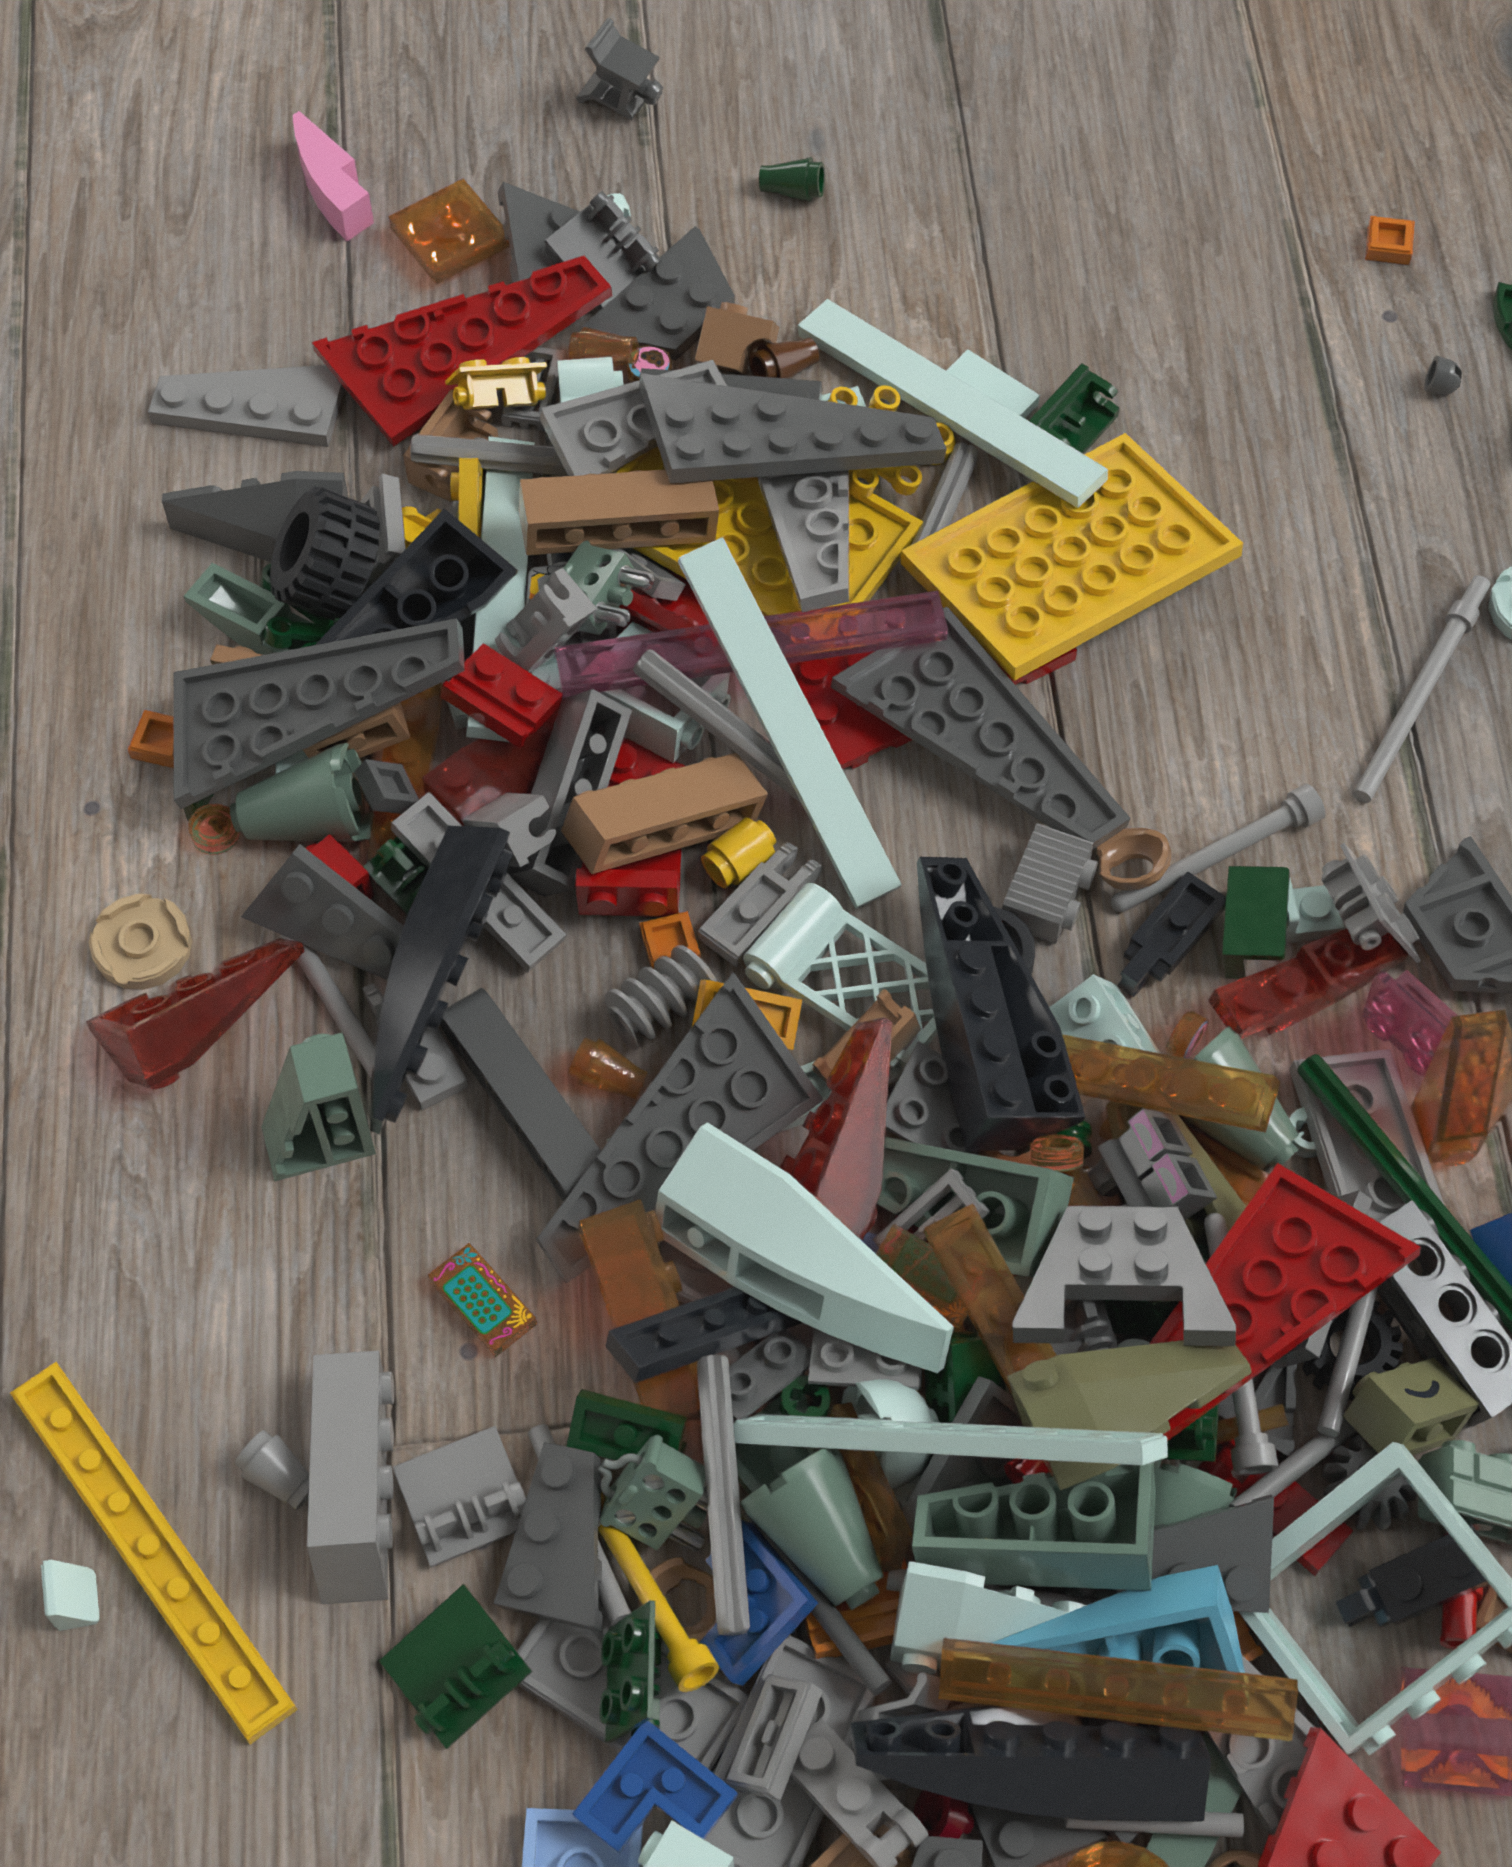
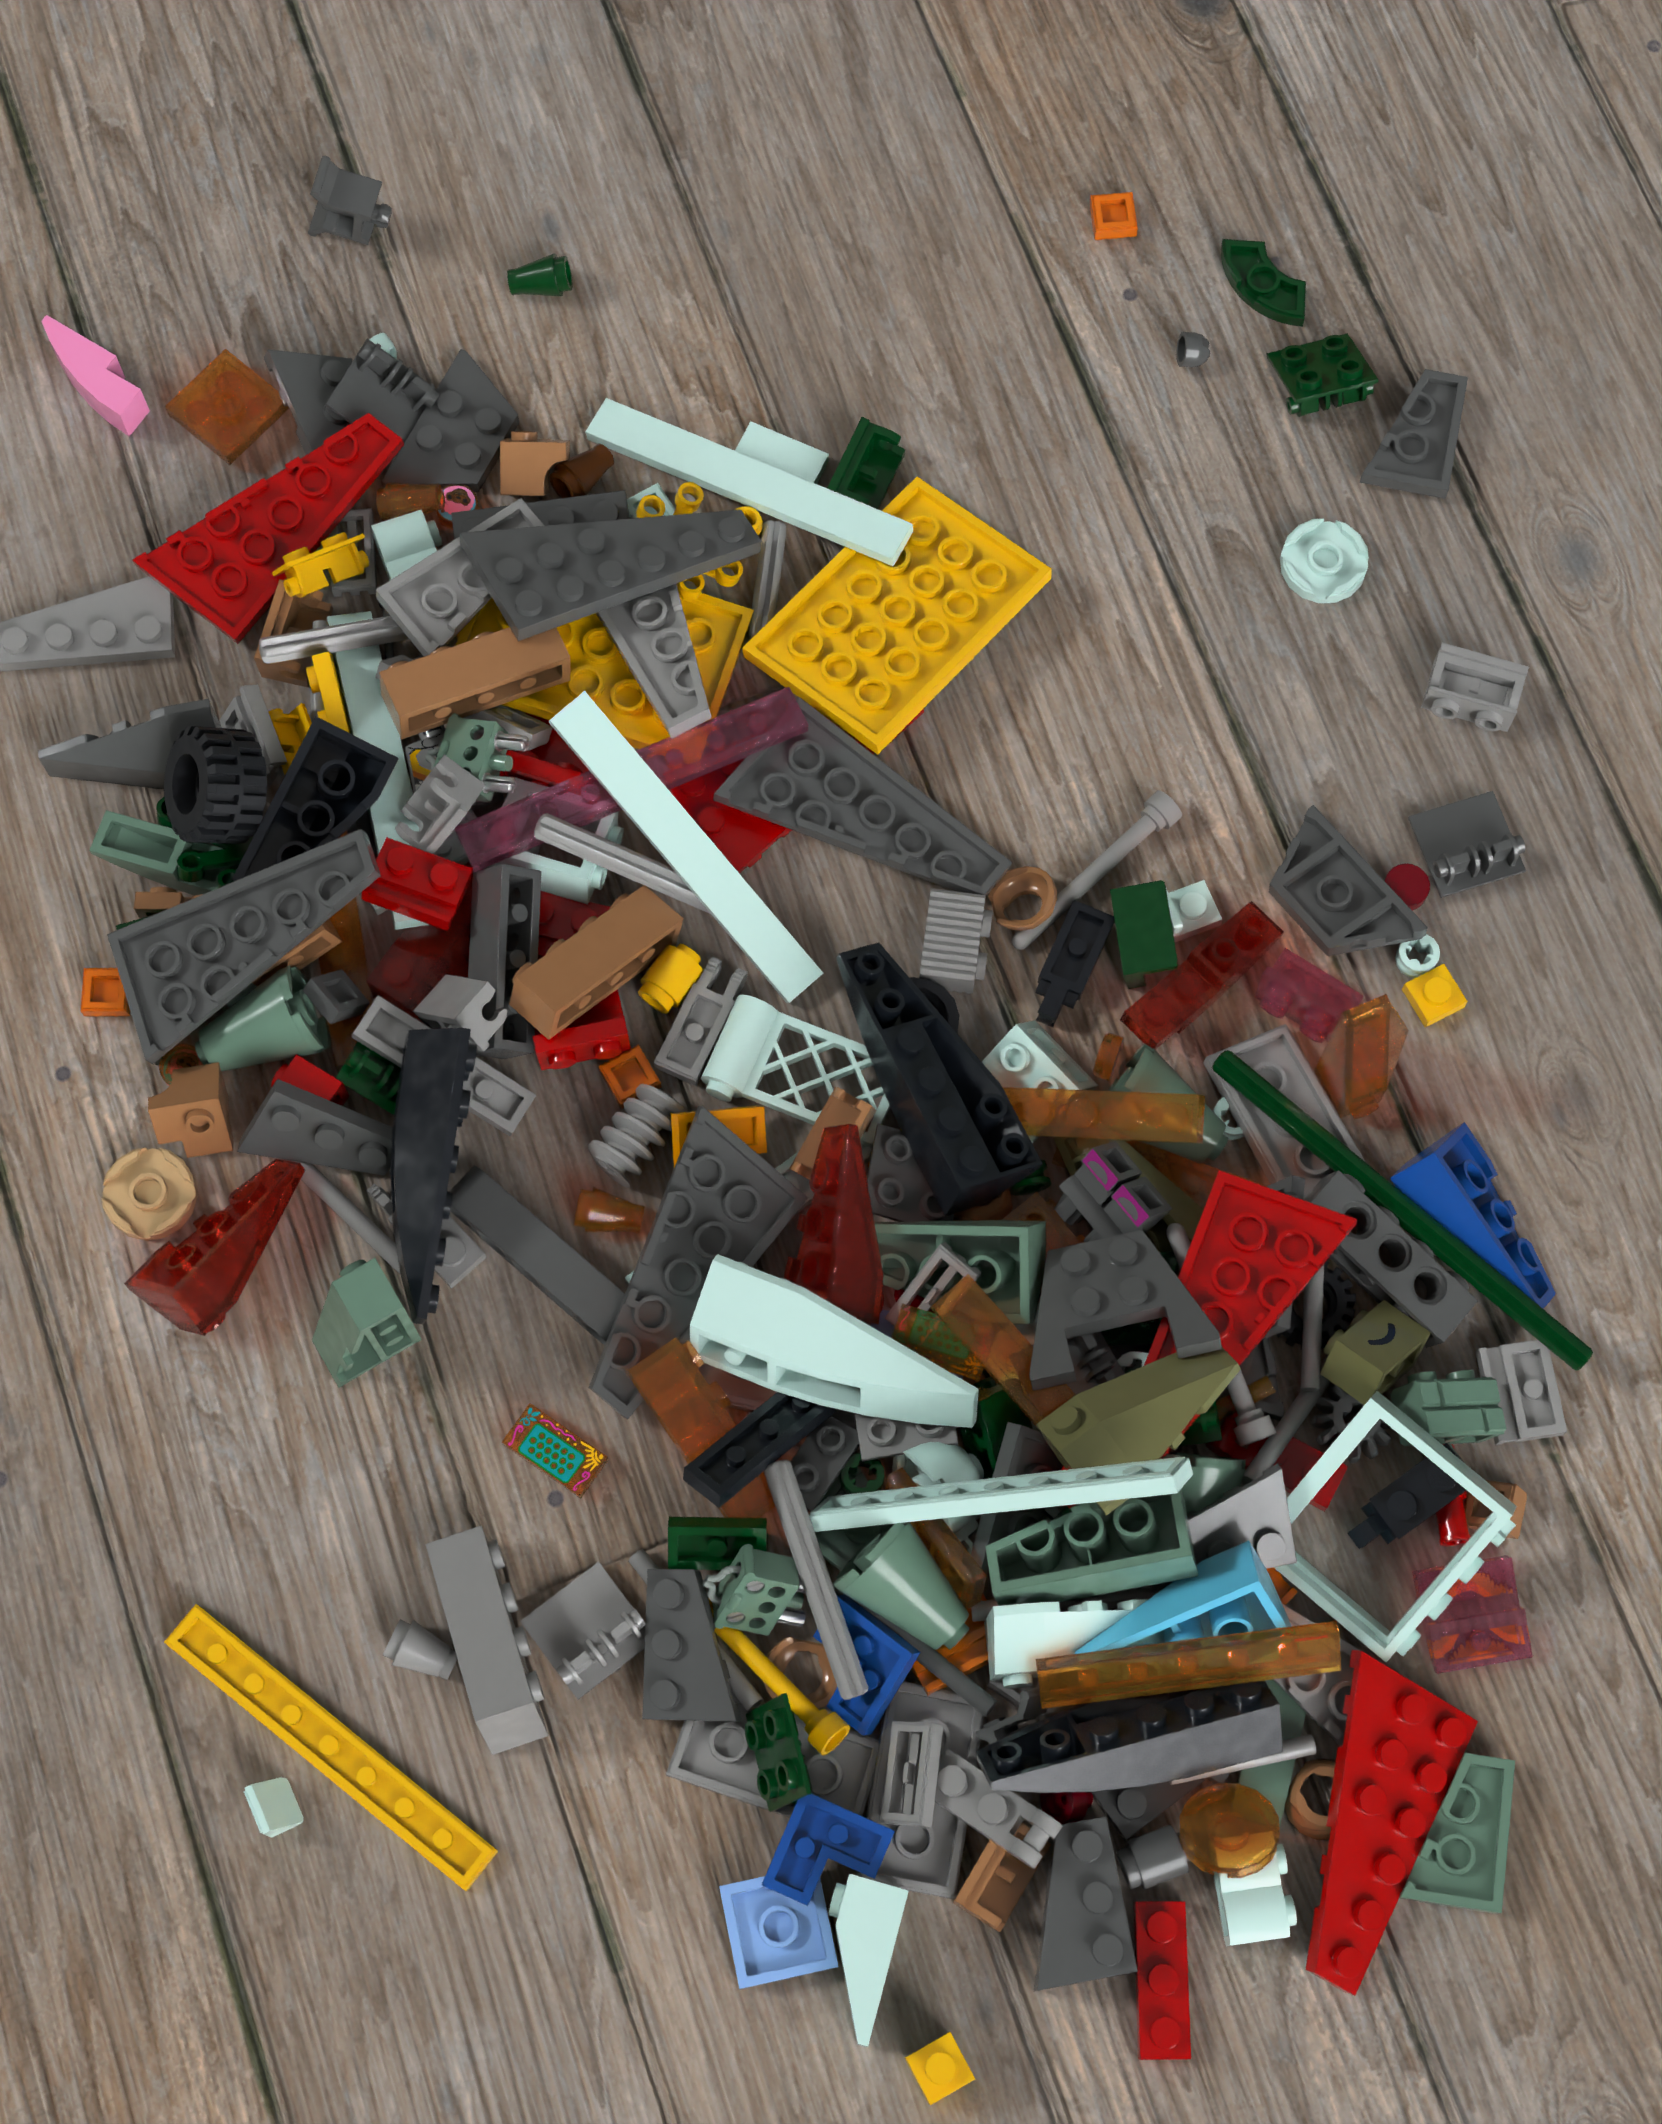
camera: 15 degrees left, 10 degrees up
dark green hinge [379,1584,533,1749] -> none
clear orange tile [1030,1135,1084,1172] -> none
light grey hinge [1321,843,1421,963] -> none
light grey bar [1353,575,1490,803] -> none
none -> medium nougat brick [148,1062,233,1158]

